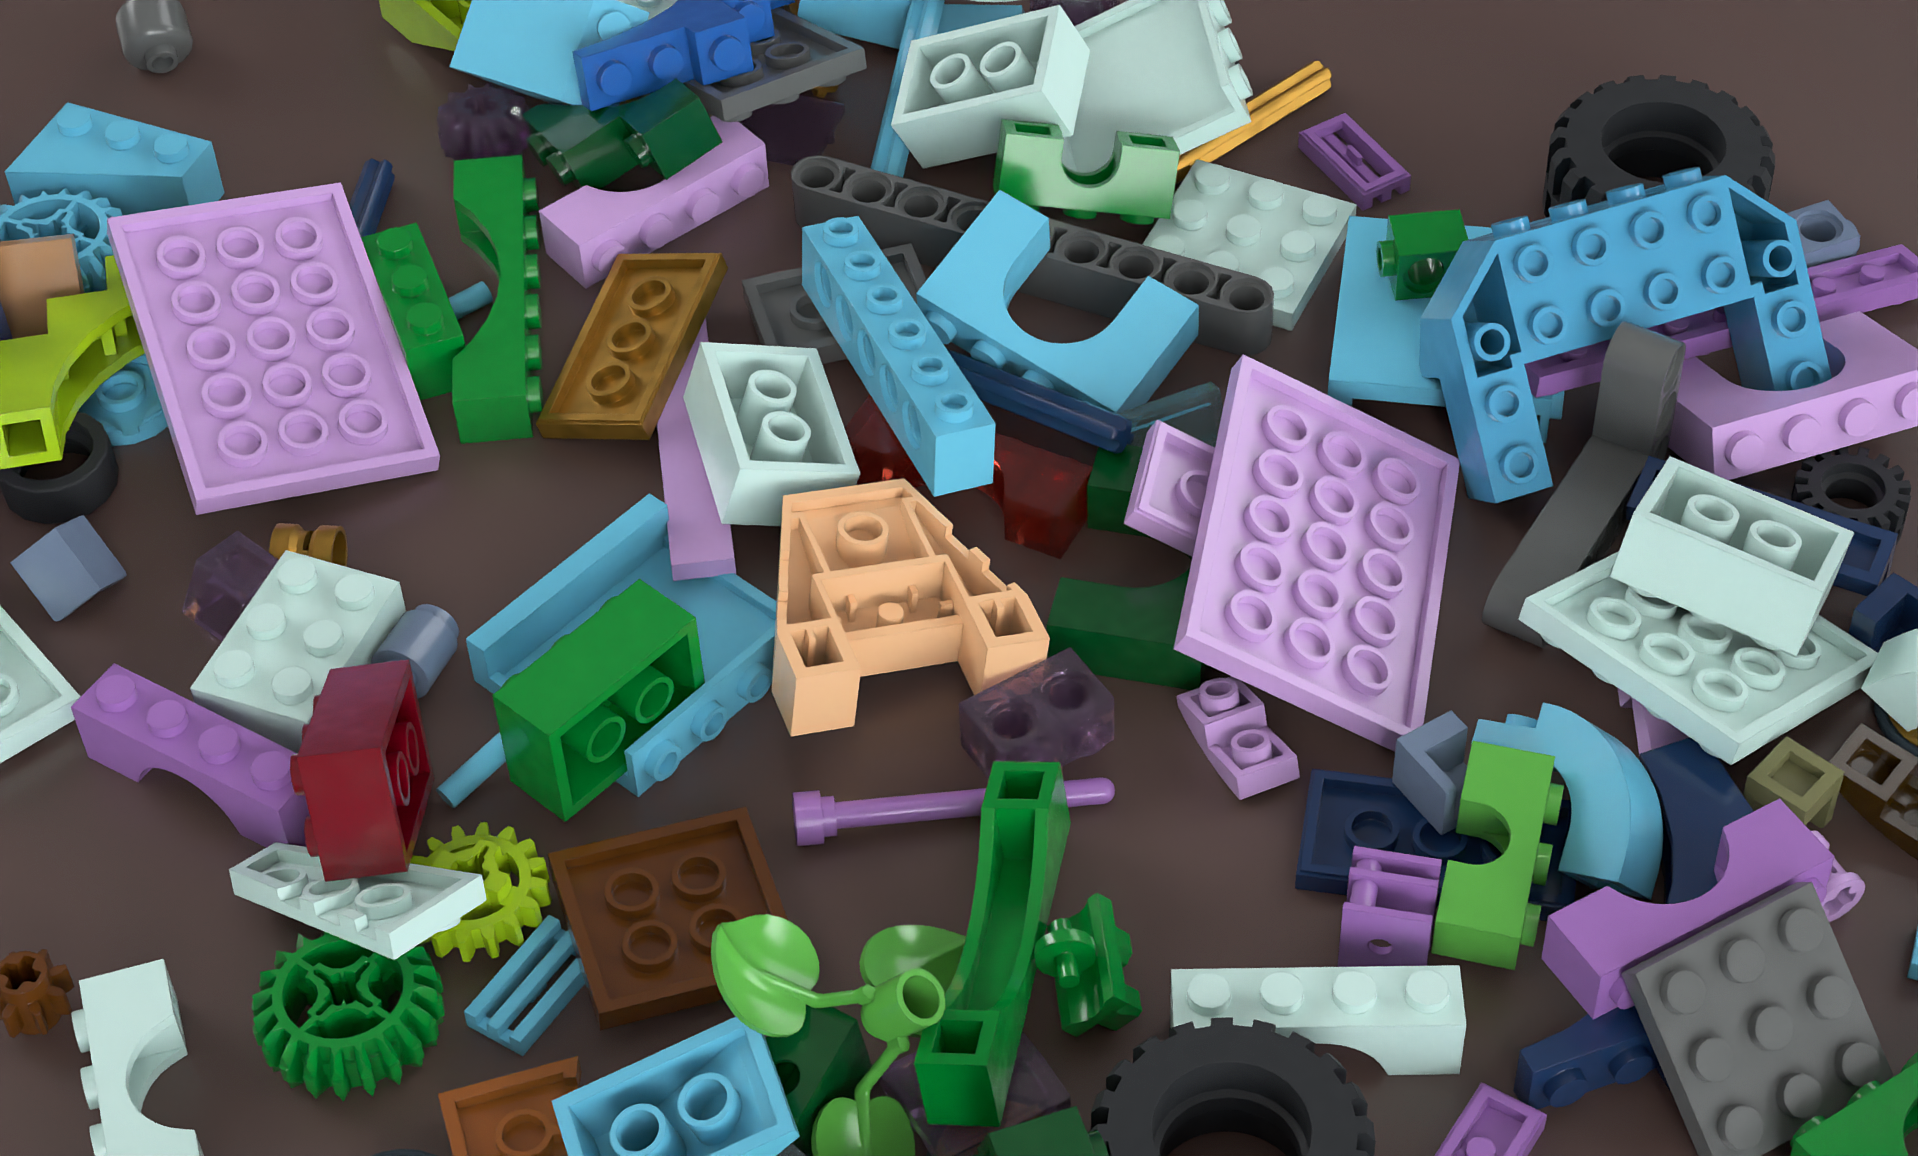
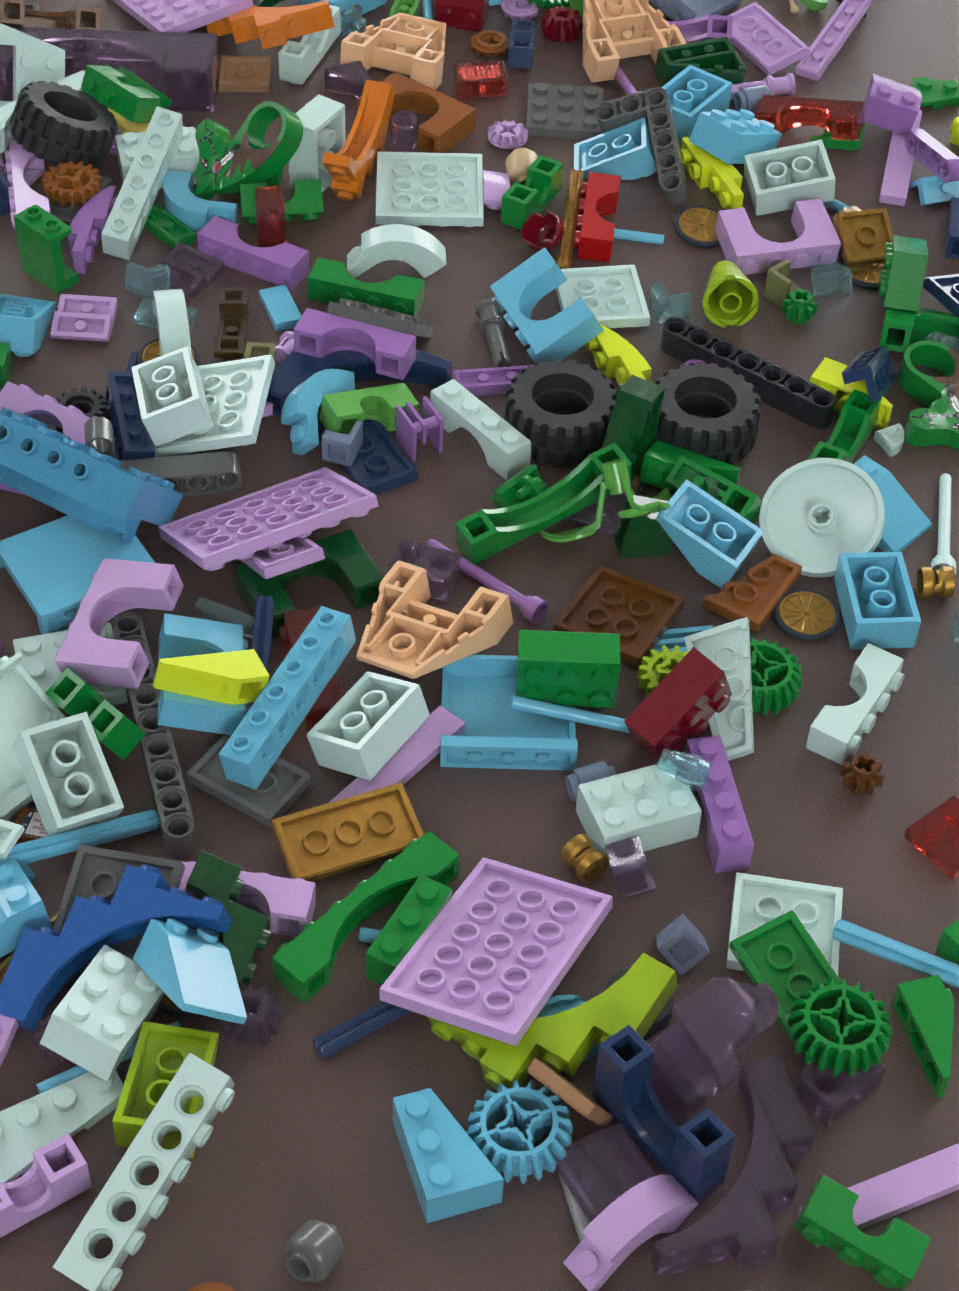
camera: 135 degrees left, 0 degrees up
lavender slope [1176,676,1300,800] -> none
green brick [1376,209,1469,301] -> none
none -> lavender arch [55,558,184,689]
none -> neon yellow slope [153,649,270,705]
none -> clear light blue cone [657,748,712,789]

